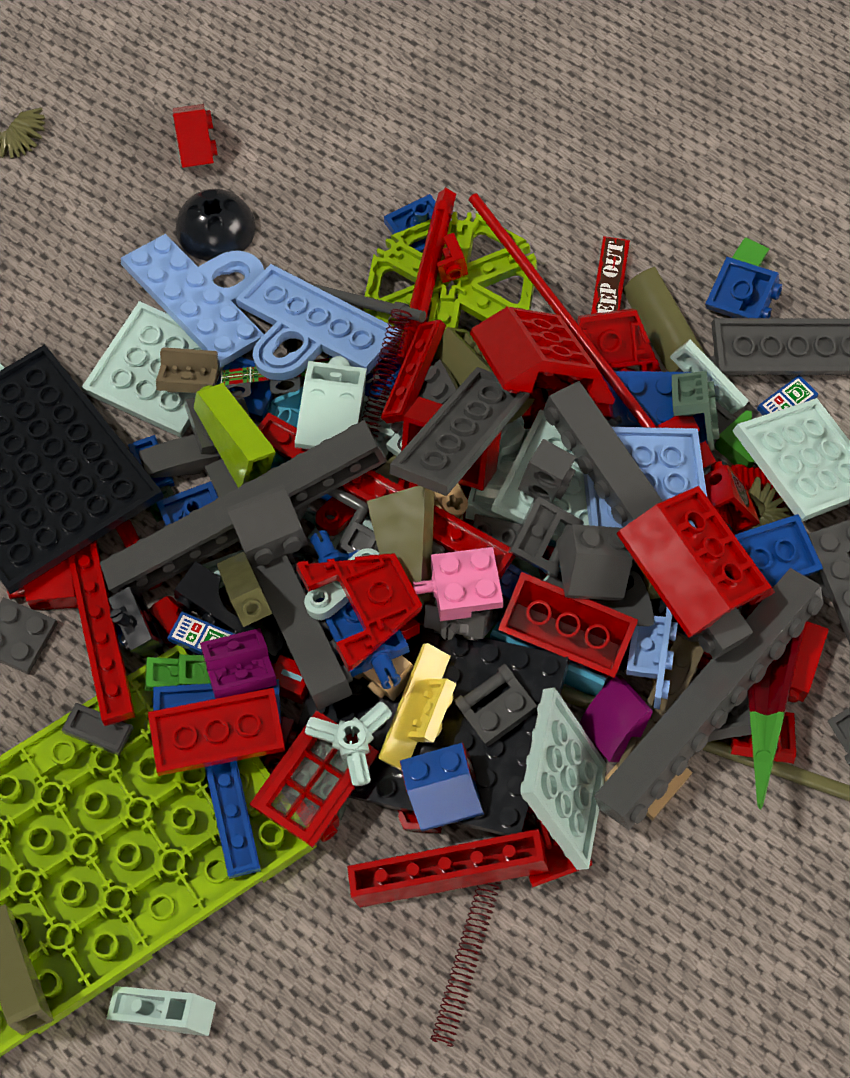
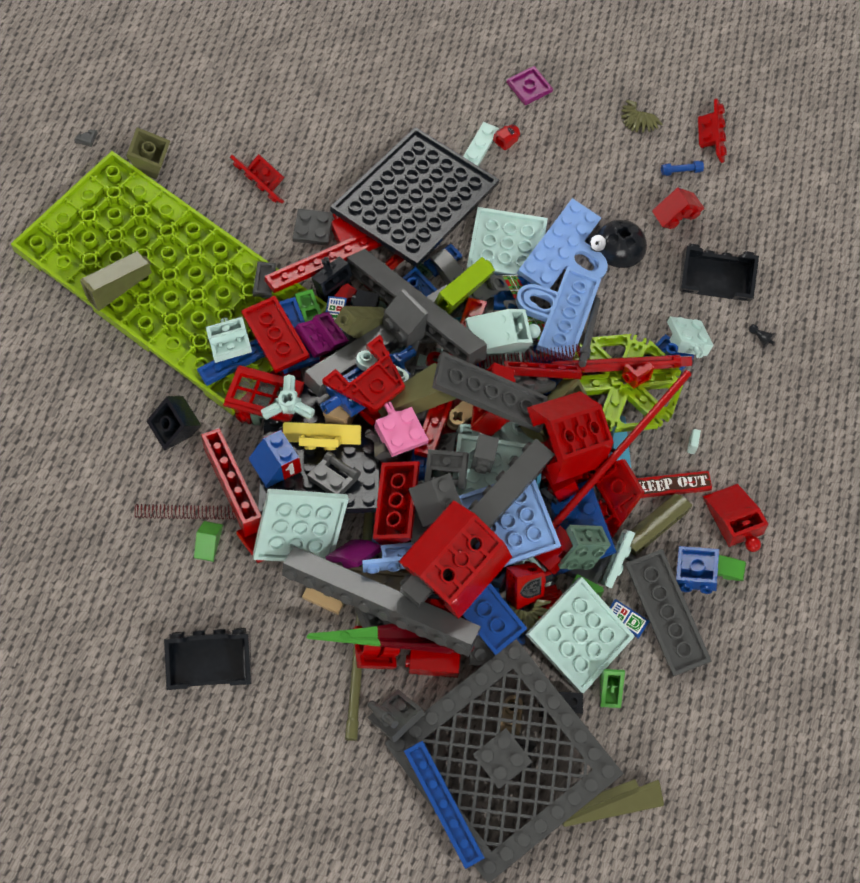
camera: 70 degrees right, 0 degrees up
light aqua slope [106,986,216,1036] -> none
dark tan bracket [156,347,219,393] -> none
none -> black slope [147,396,201,451]
none -> black windscreen [164,628,252,690]
none -> bright green slope [194,521,223,562]
none -> light aqua plate [206,317,252,363]
none -> piece [586,234,606,252]
none -> blue bar [661,161,704,176]
none -> light aqua plate [667,316,714,358]
none -> black windscreen [679,244,759,301]
none -> light aqua tile [687,429,701,454]
none -> red bracket [698,98,727,163]
none -> red slope [703,484,768,552]
none -> black piece [749,324,775,348]

